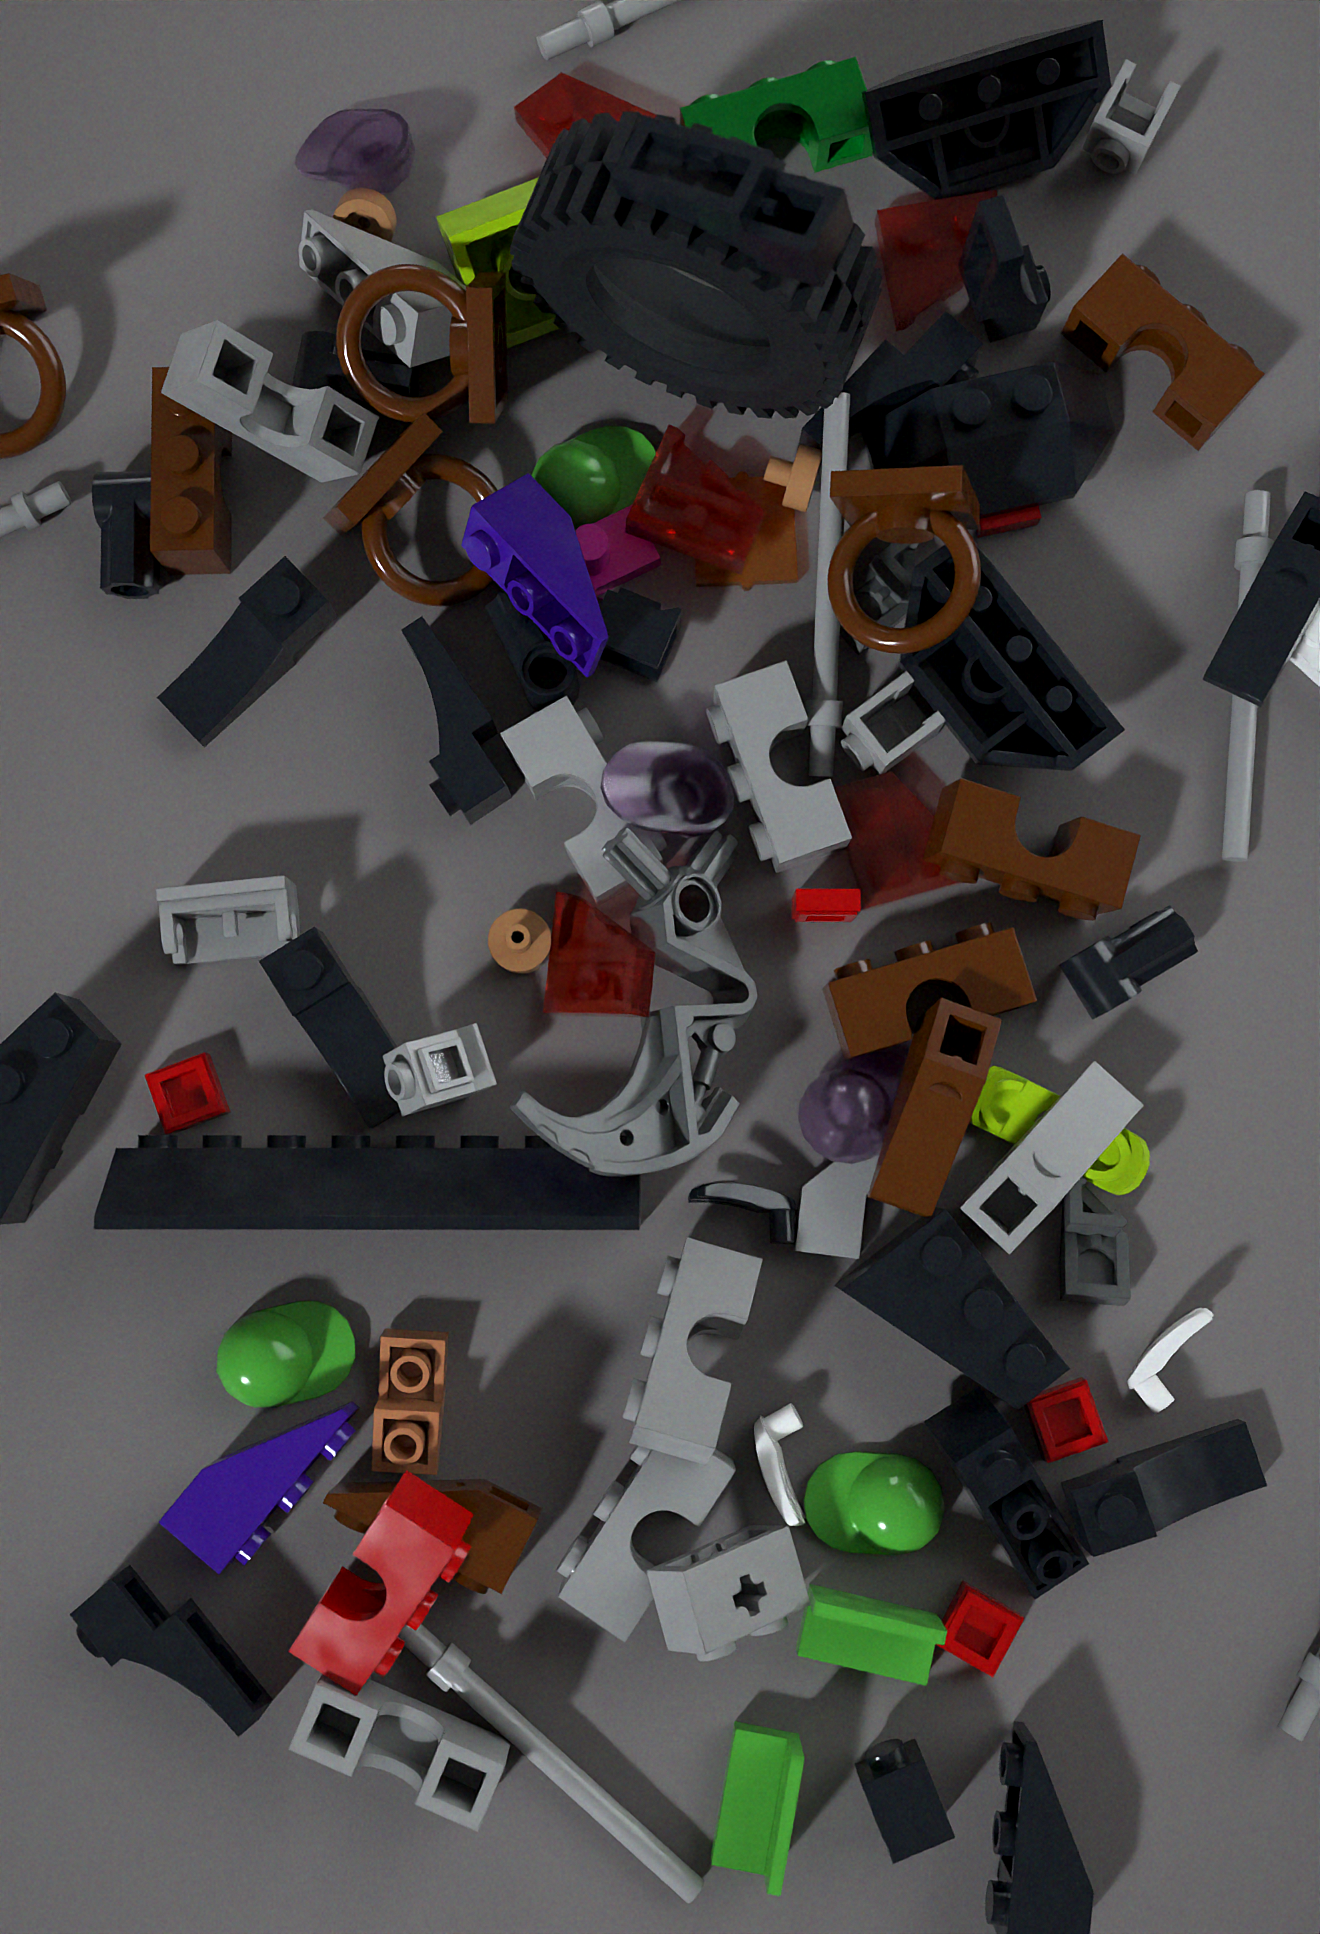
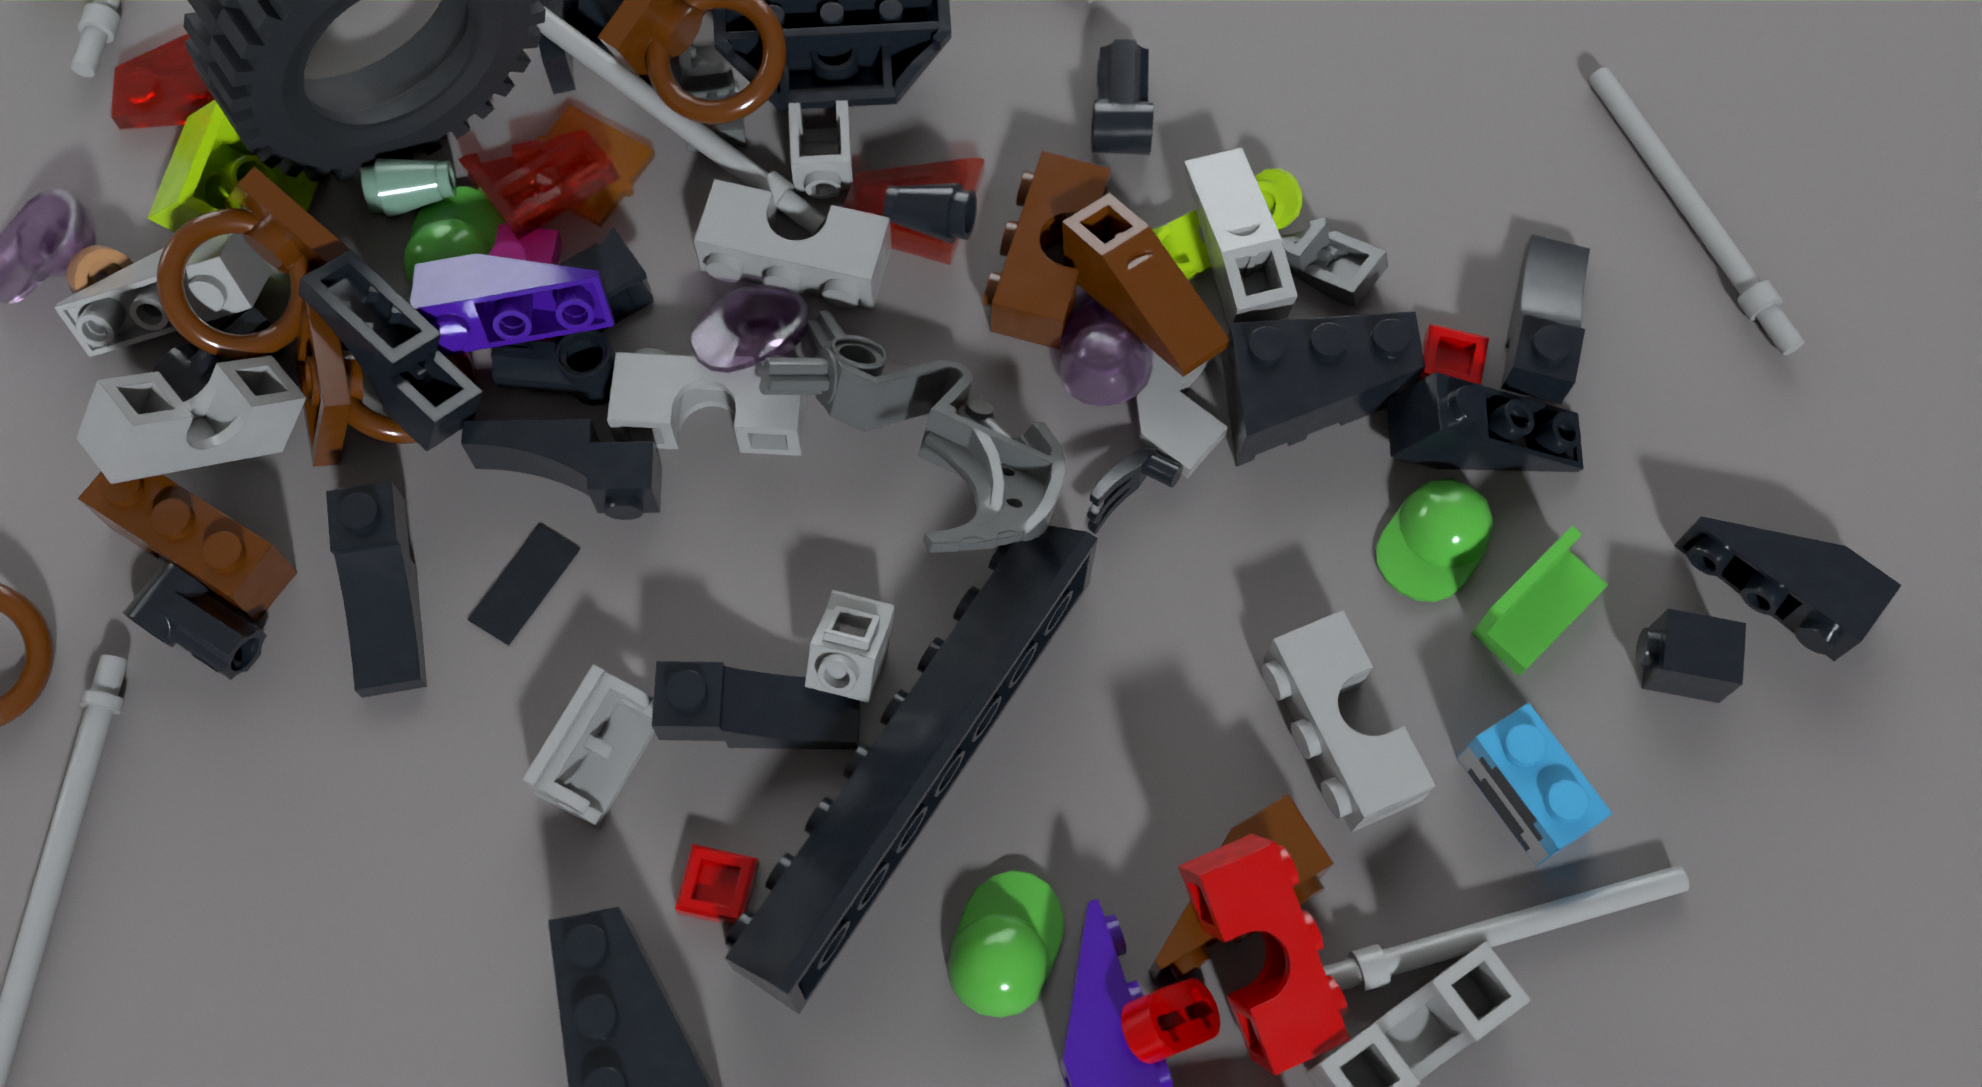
camera: 60 degrees left, 15 degrees down
nougat slope [371,1328,449,1475] -> none
medium nougat tile [488,909,553,974] -> none
clear red wing [543,892,656,1017] -> none
light grey arch [623,1237,763,1465] -> none
light grey brick [646,1525,811,1661] -> none
bright green panel [711,1721,804,1896] -> none
white piece [754,1403,806,1526] -> none
medium nougat tile [764,444,822,512] -> none
red tile [792,888,861,922] -> none
reddish brown arch [923,778,1141,921] -> none
red tile [935,1581,1024,1677] -> none
white piece [1127,1308,1214,1414] -> none
none -> black slope [298,250,483,451]
none -> sand green cone [361,158,457,218]
none -> black sticker [467,524,580,646]
none -> black cone [883,183,977,244]
none -> red beam [1121,978,1221,1064]
none -> dark azure brick [1457,703,1613,867]

